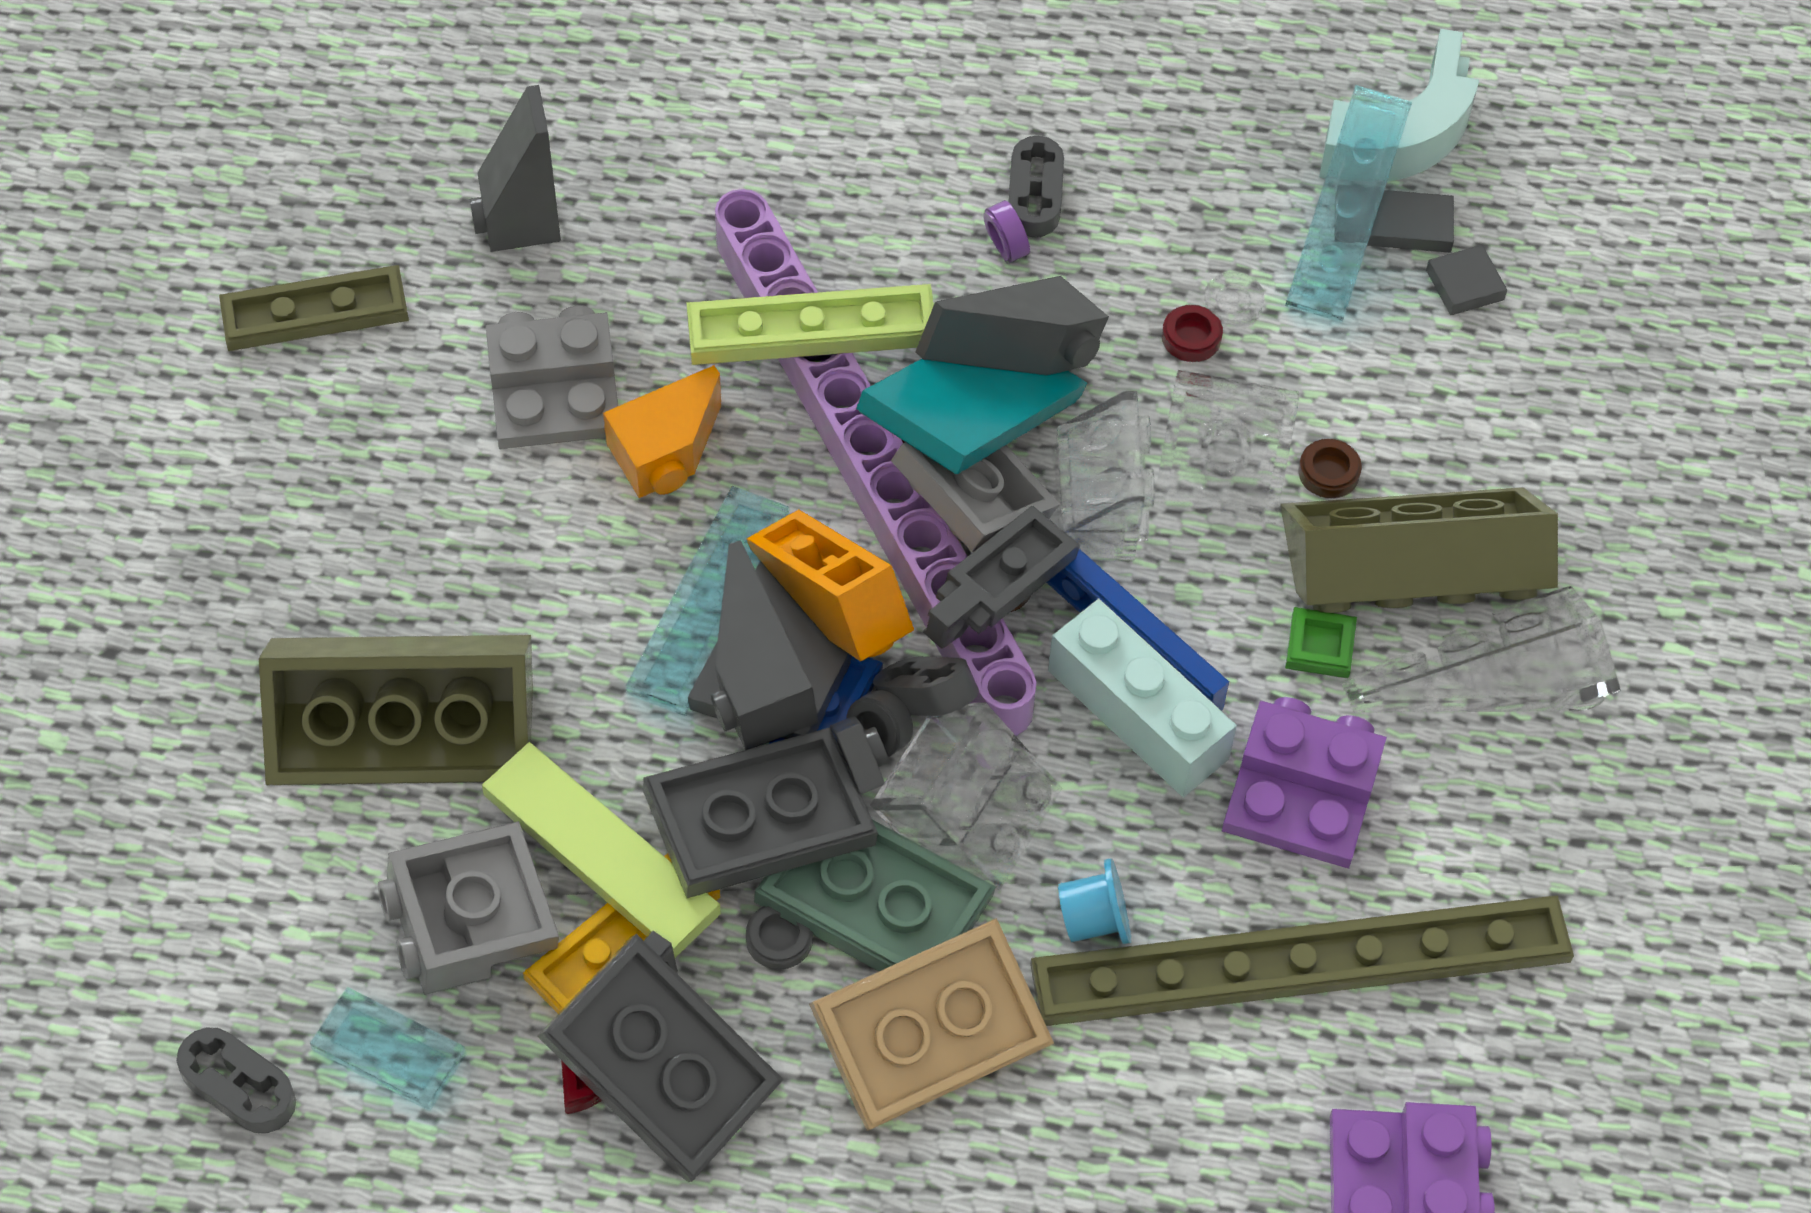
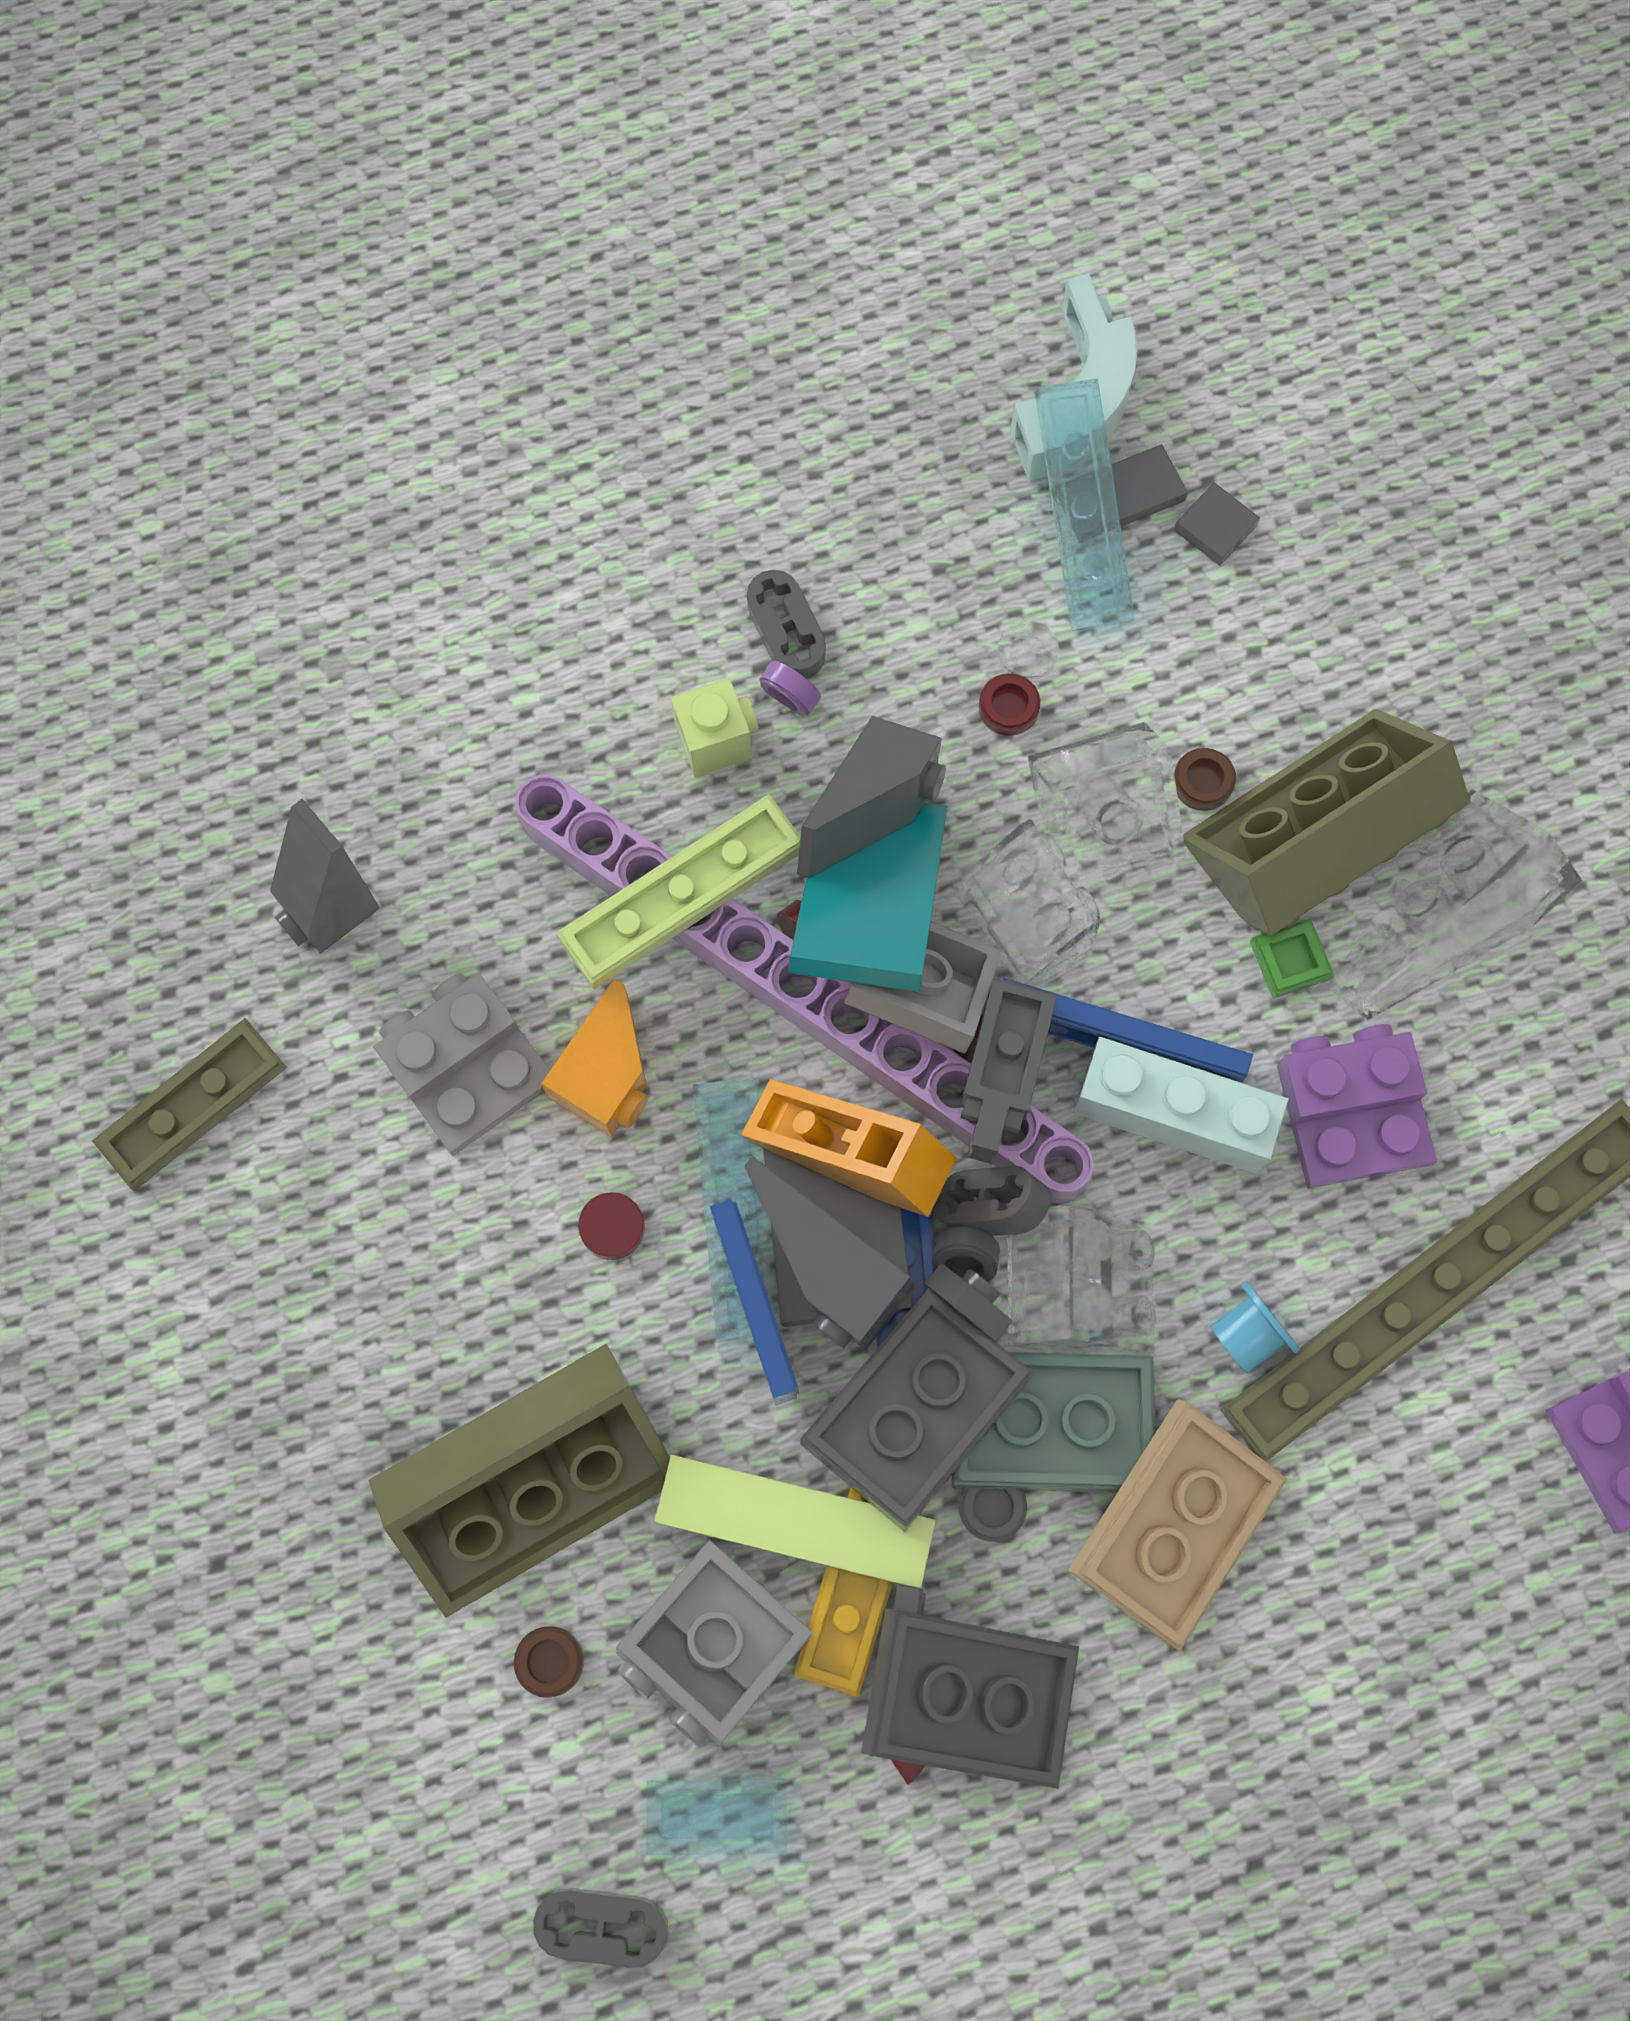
camera: 25 degrees left, 15 degrees up
none -> reddish brown tile [514,1626,584,1698]
none -> dark red tile [578,1192,645,1260]
none -> yellowish green brick [671,678,759,777]
none -> blue tile [709,1199,799,1406]

